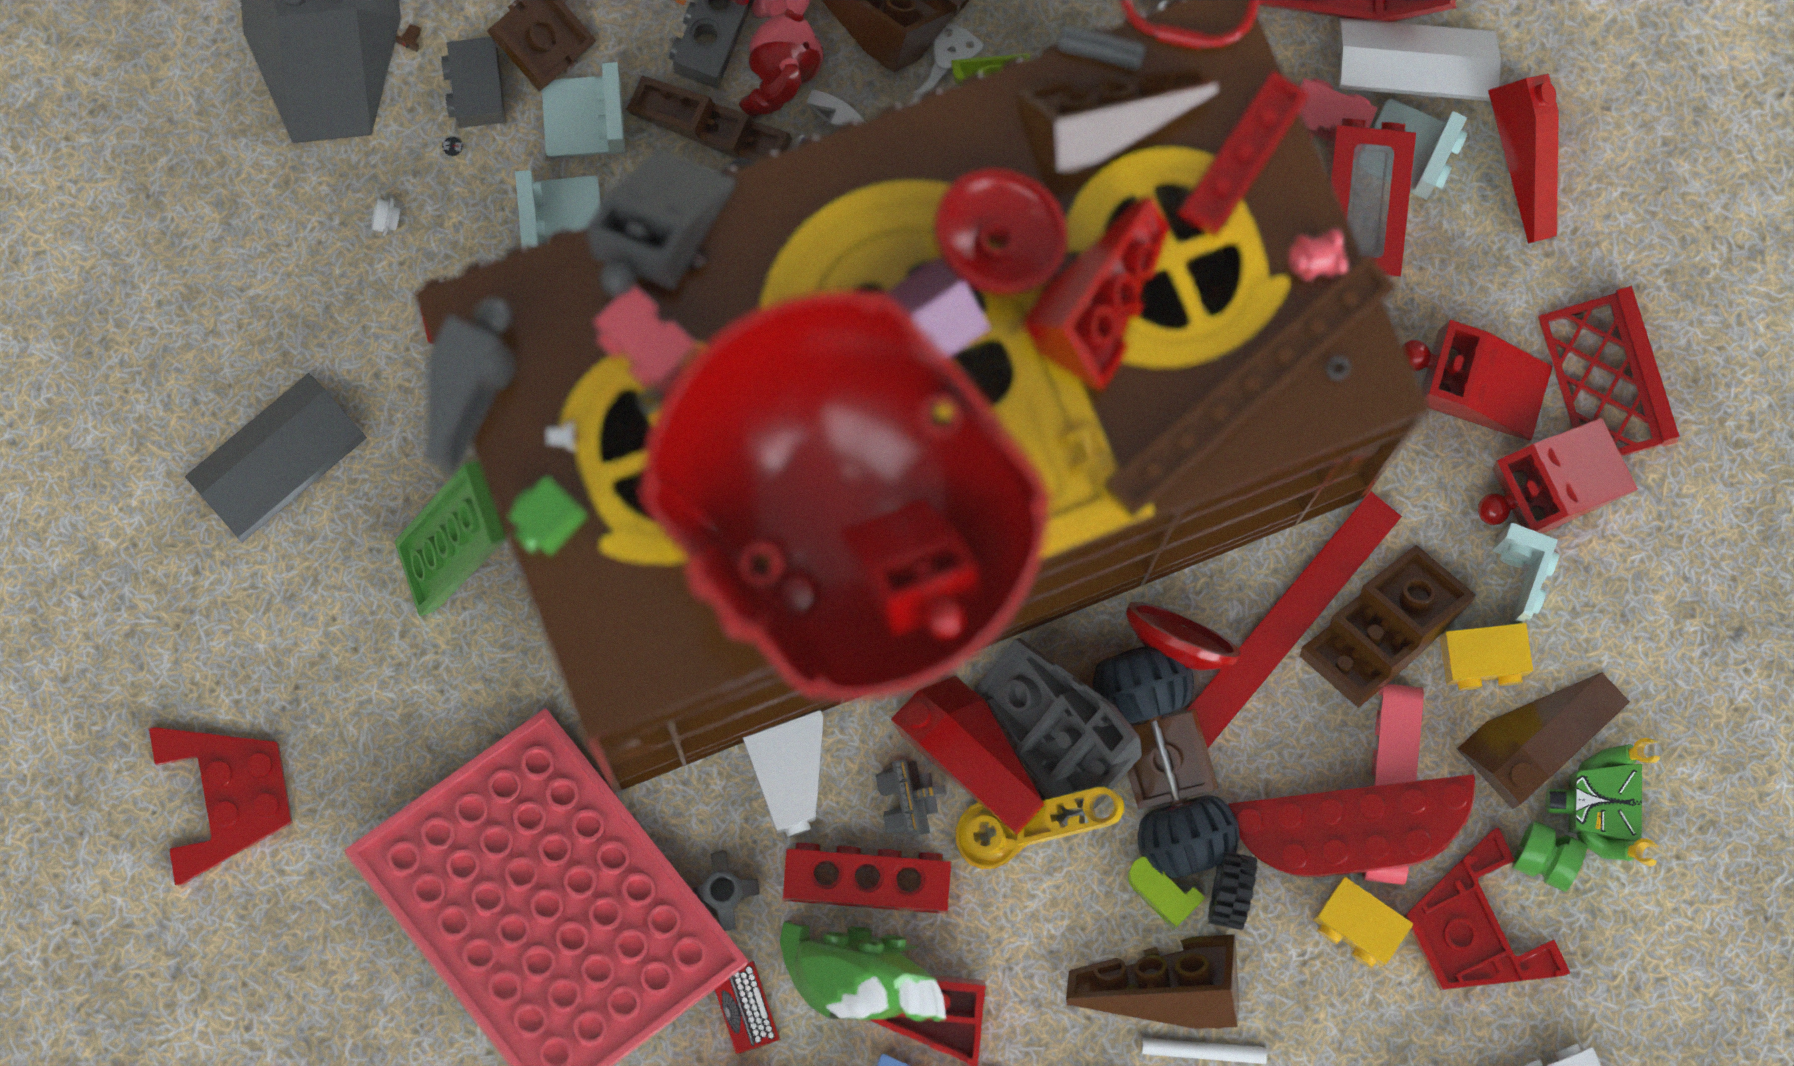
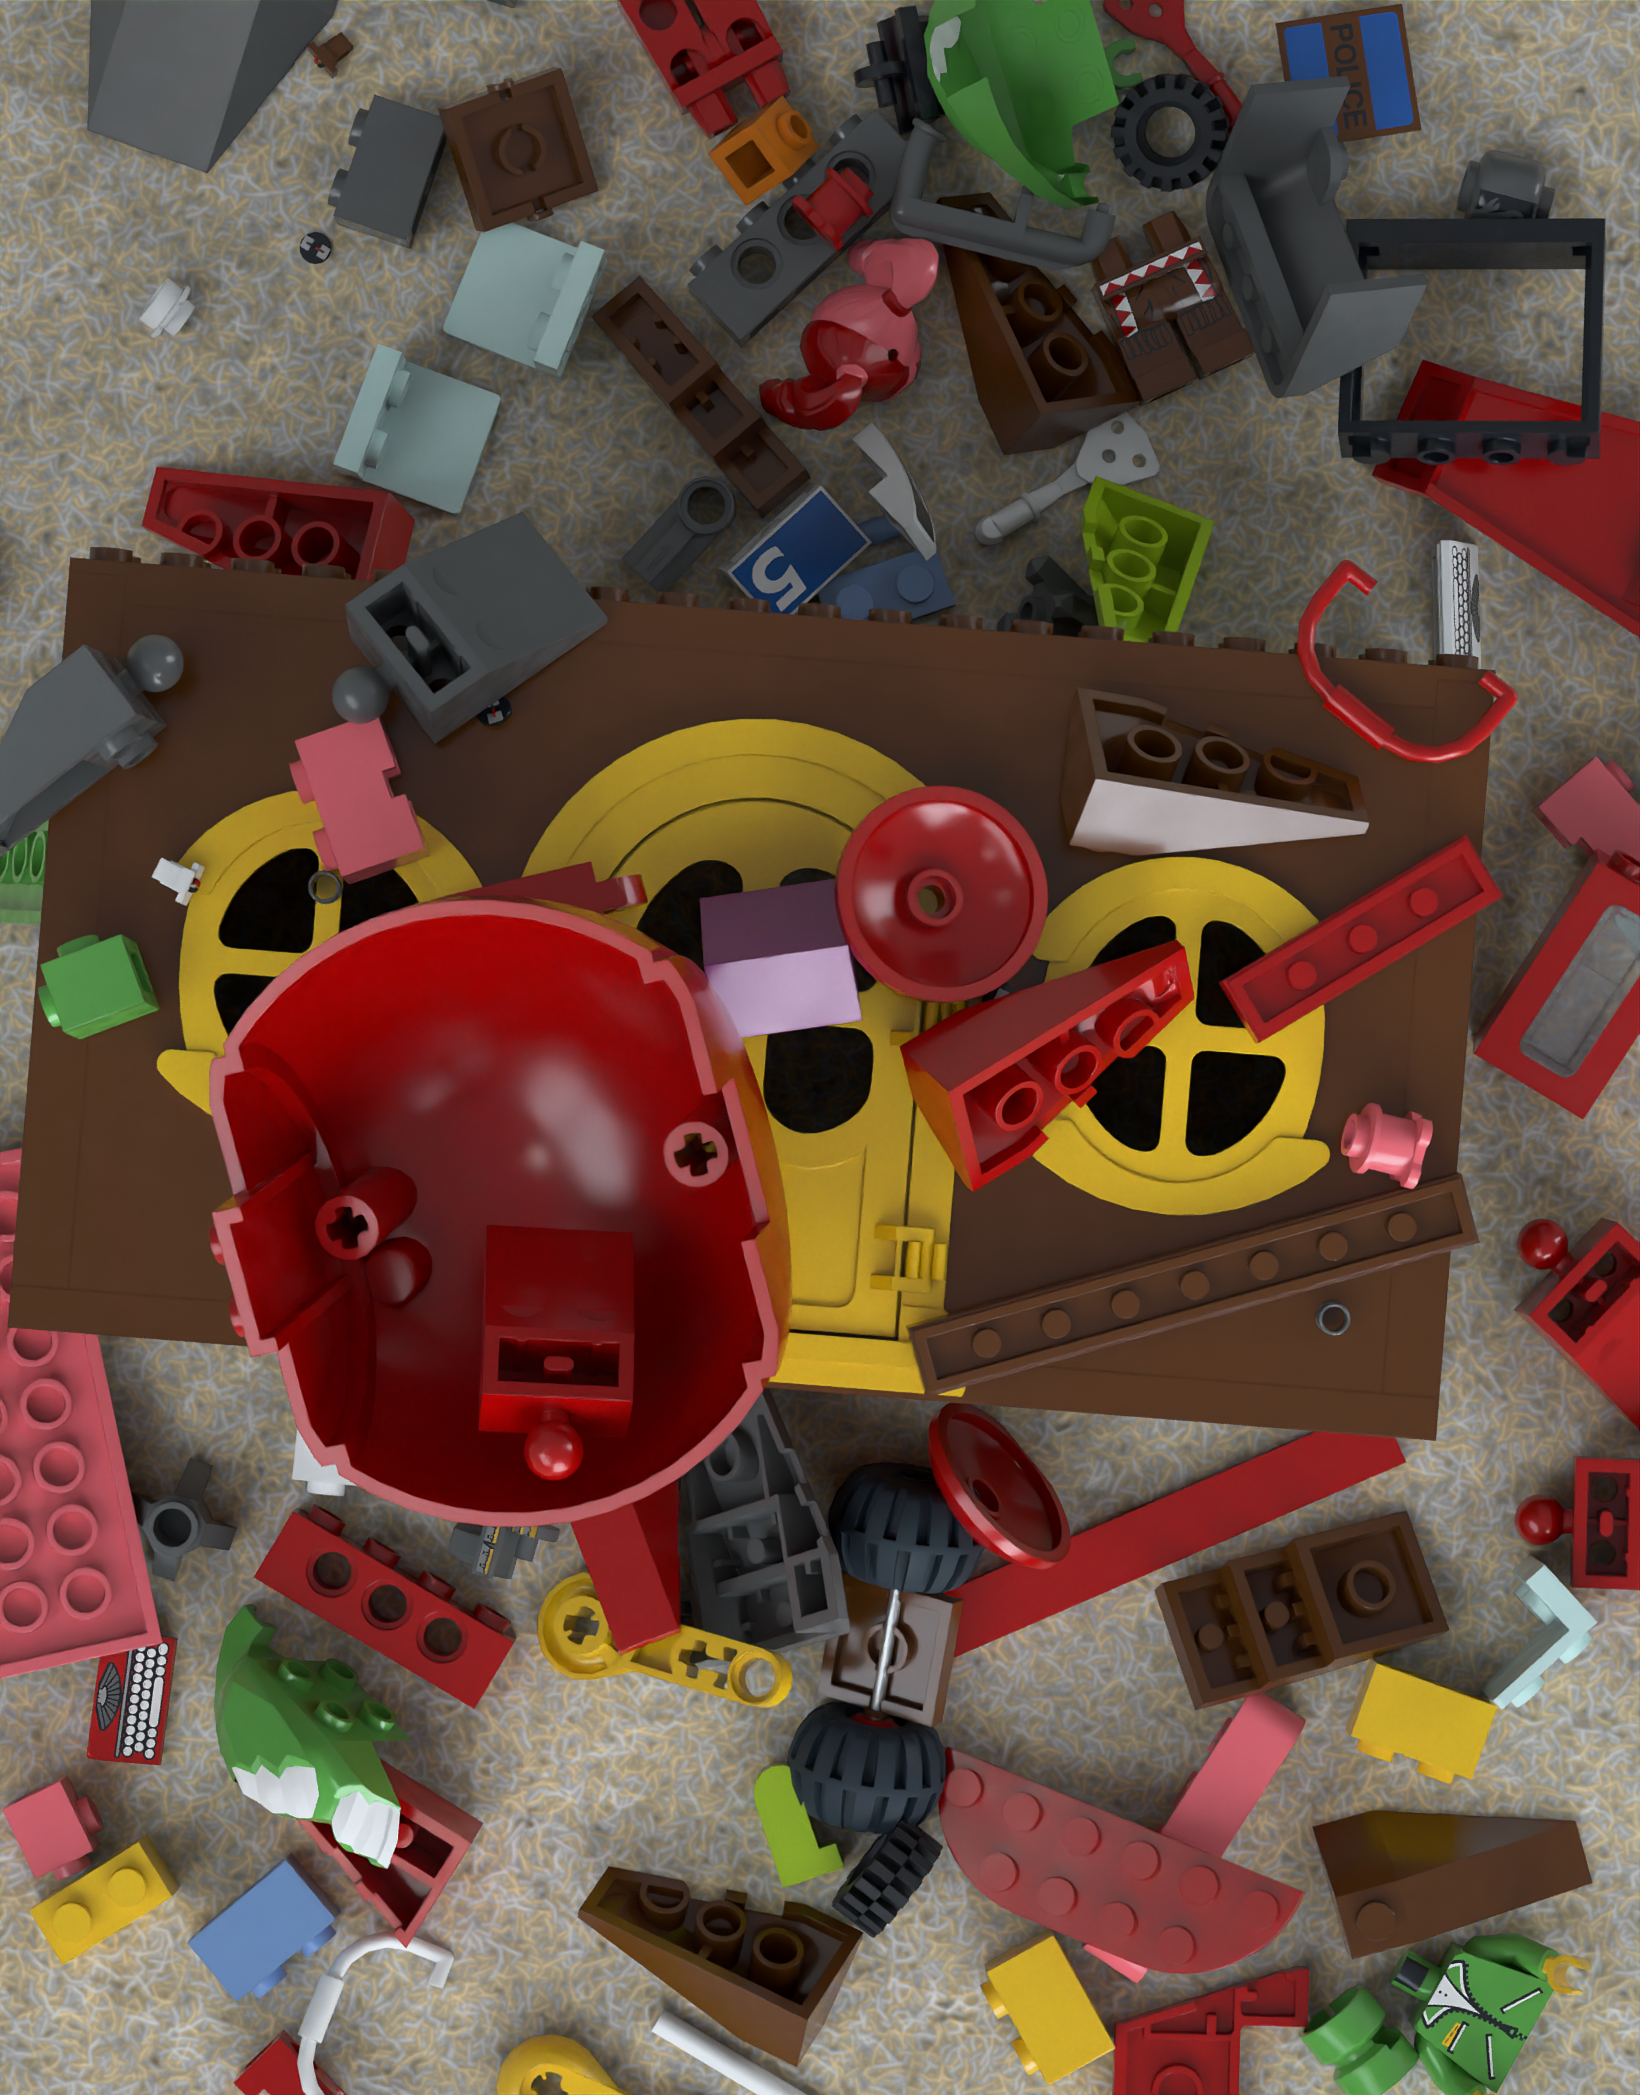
camera: 30 degrees right, 10 degrees up
dark grey axle [1057,24,1145,69] -> none

